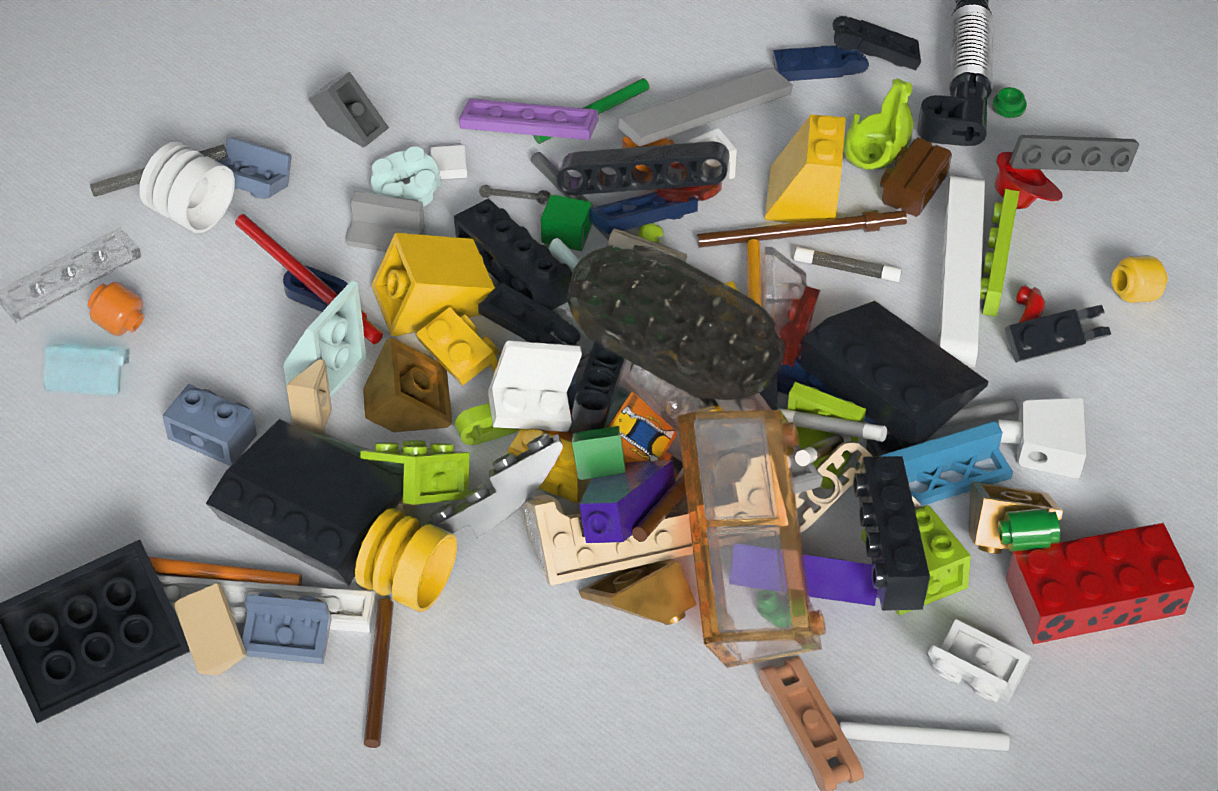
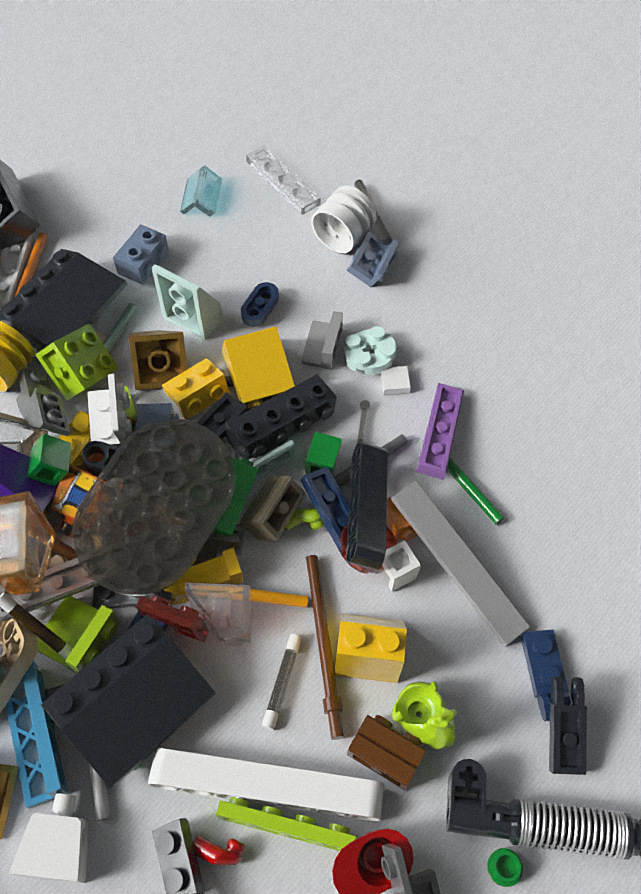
camera: 90 degrees right, 10 degrees up
orange head [87,282,145,336] -> none
red bar [235,214,383,345] -> none
tan slope [287,359,332,435] -> none
dark grey slope [308,72,389,147] -> none
light grey bar [776,408,887,442] -> none

